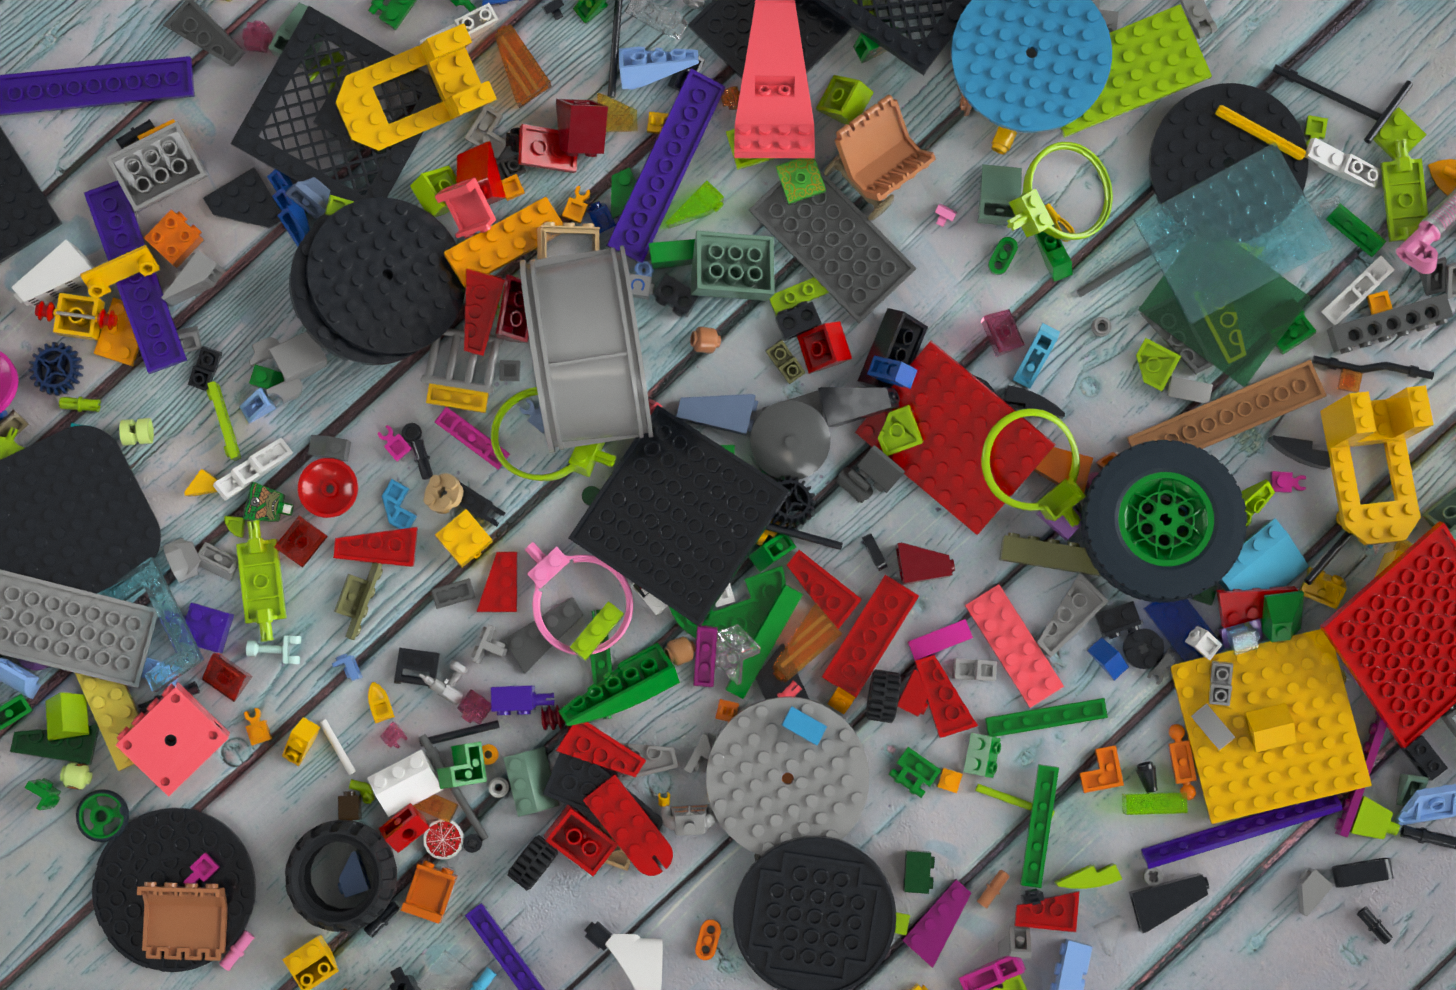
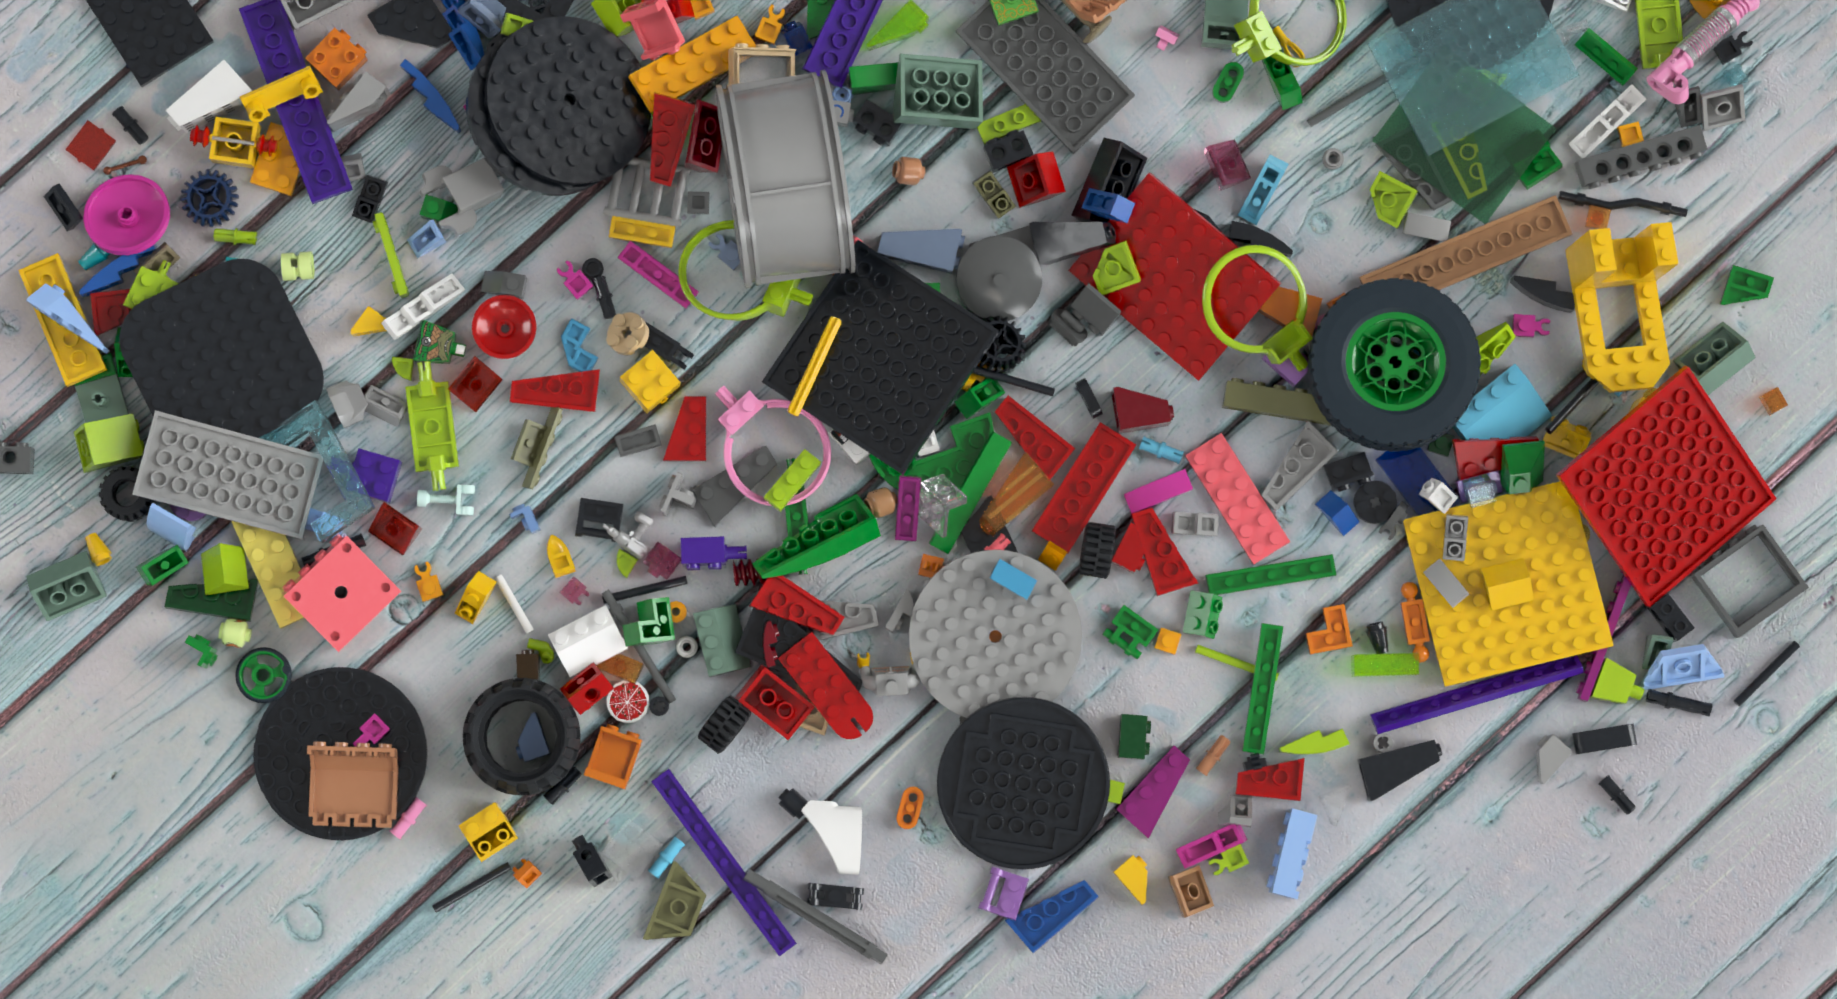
camera: 10 degrees left, 0 degrees up
dark green tile [582,486,600,506] -> none
none -> blue slope [400,59,462,134]
none -> lime tile [617,549,638,578]
none -> dark red slope [763,620,780,668]
none -> yellow axle [787,316,841,416]
none -> medium azure pin [1139,436,1184,464]

